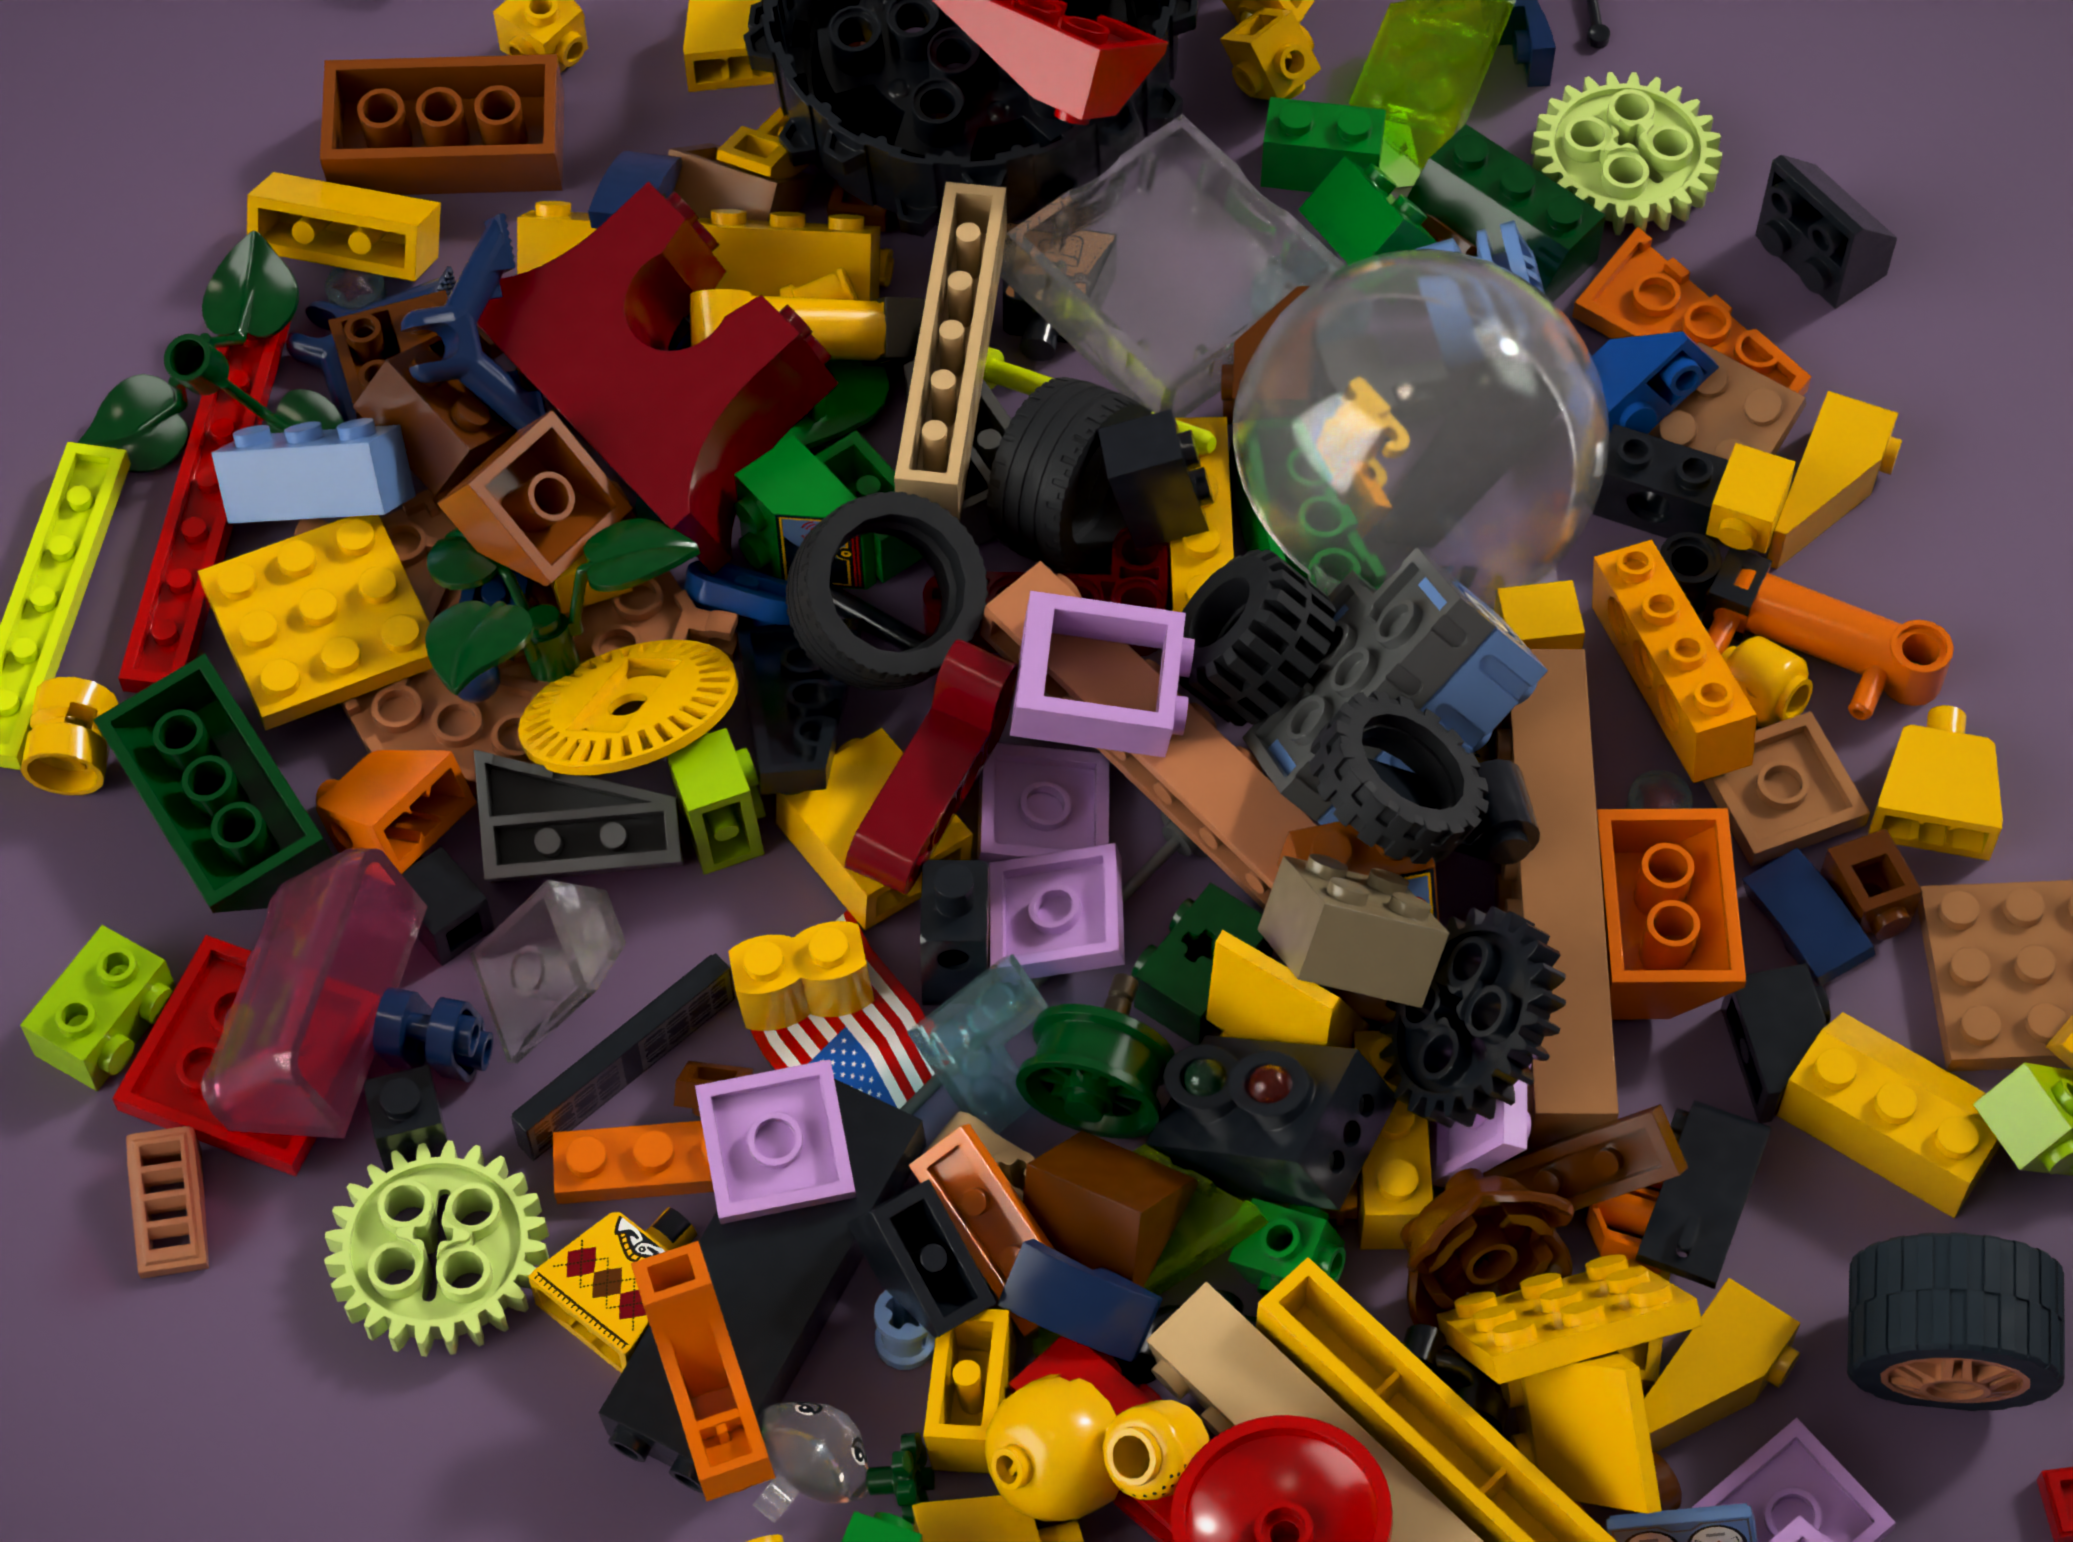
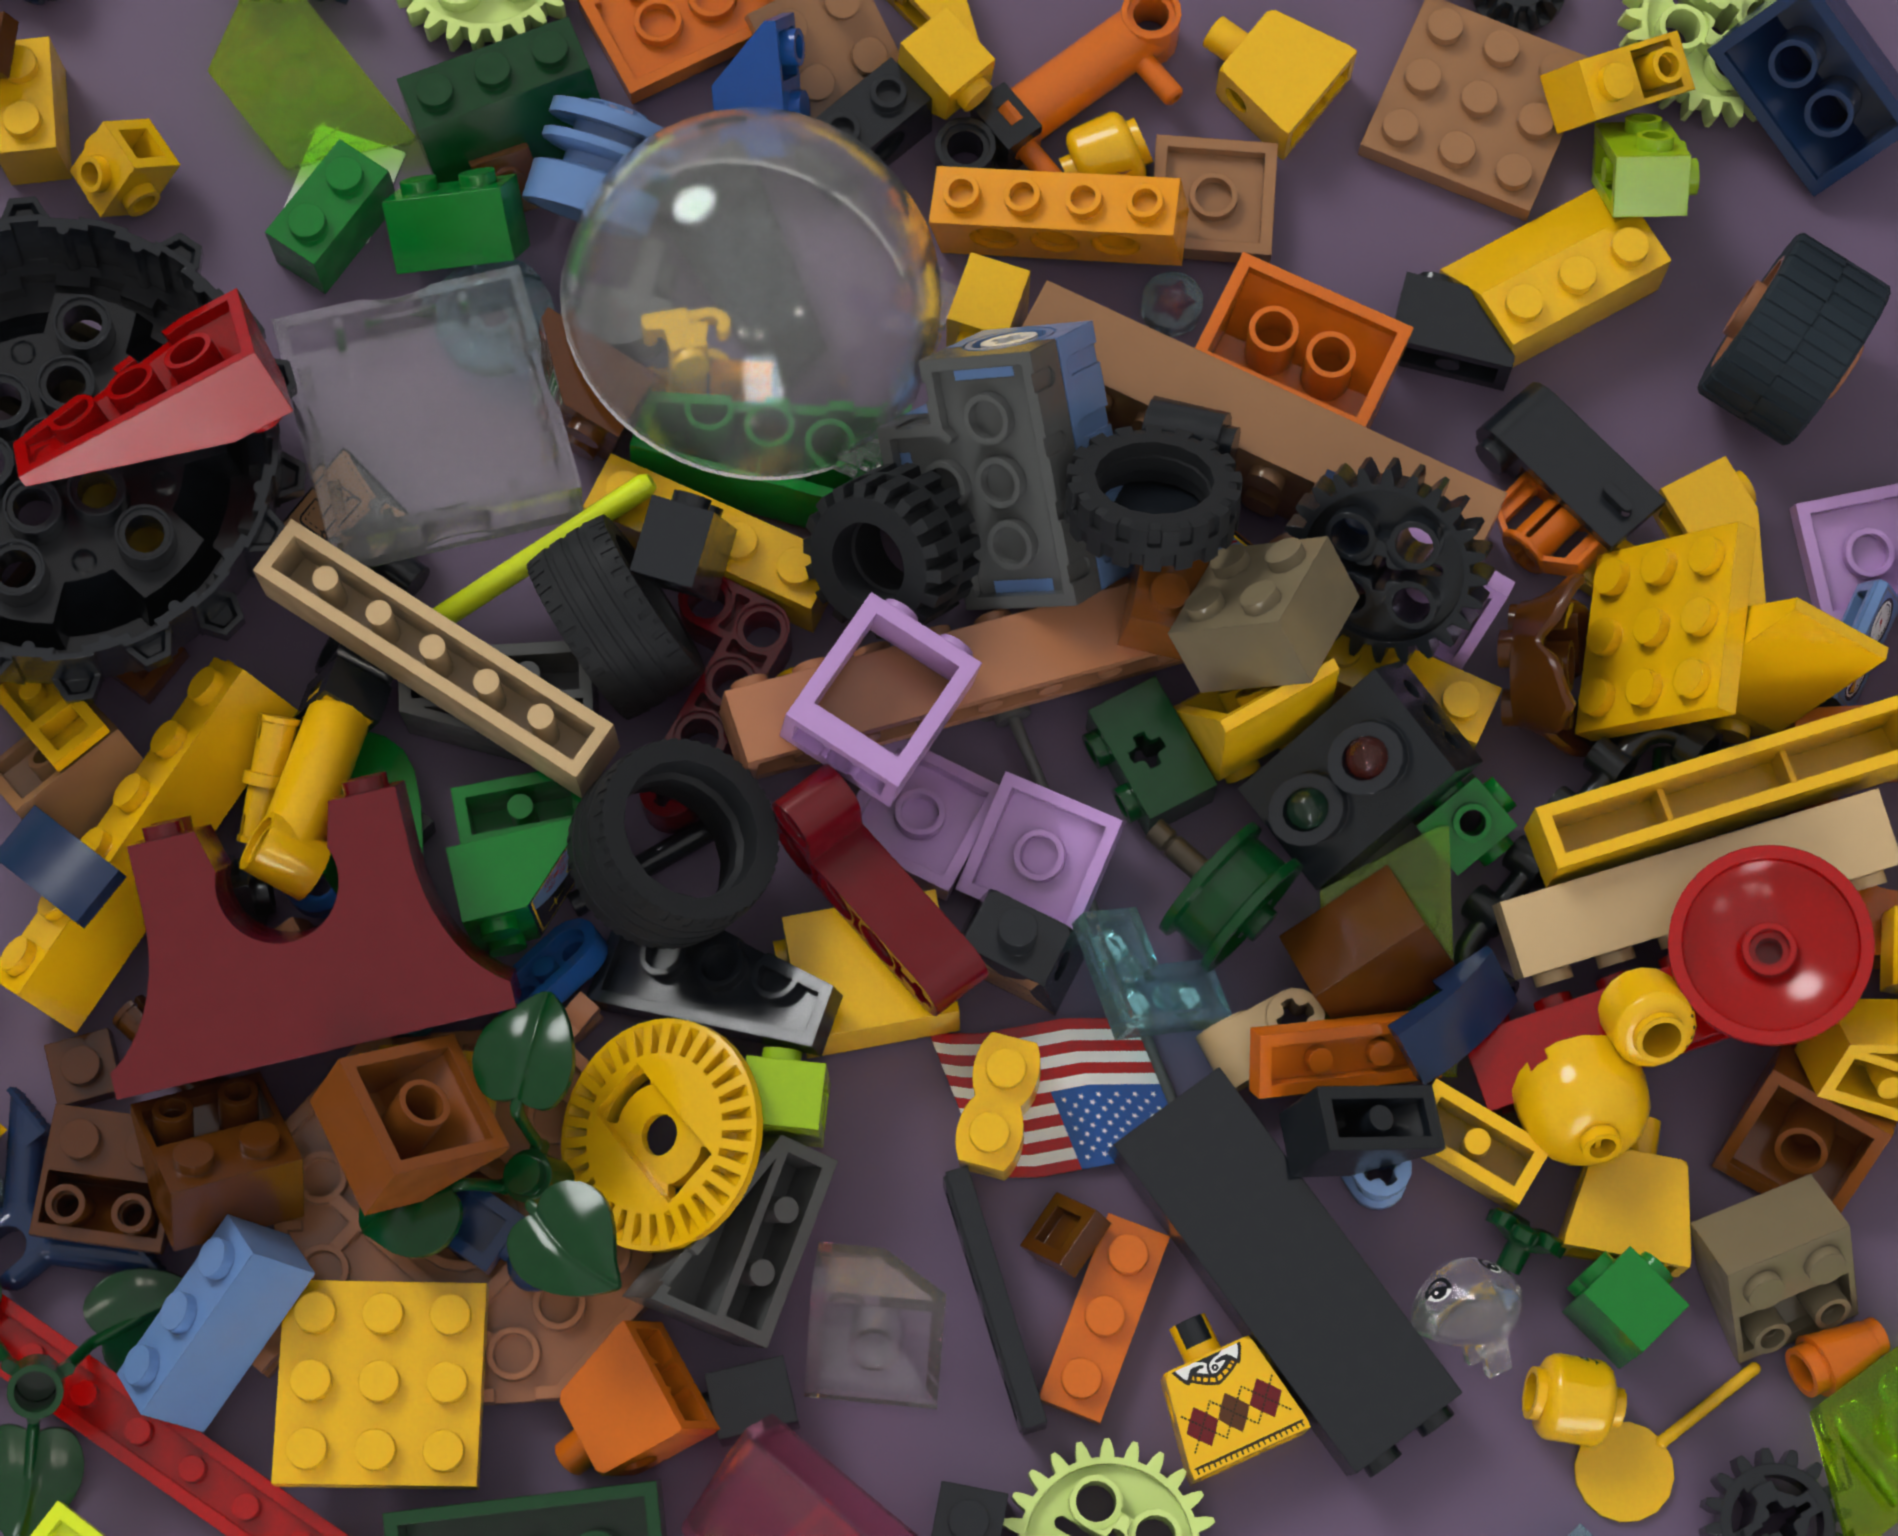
camera: 65 degrees left, 15 degrees up
dark blue brick [373,987,493,1082] -> none
dark blue piece [401,213,547,431] -> none
orange arch [631,1241,776,1502] -> none
lavender plate [695,1059,857,1224] -> none
yellow brick [1220,7,1321,100] -> none
reddish brown plate [1483,1104,1688,1211] -> none
dark blue slope [1742,848,1876,986] -> none
reddish brown brick [1820,828,1923,940] -> none

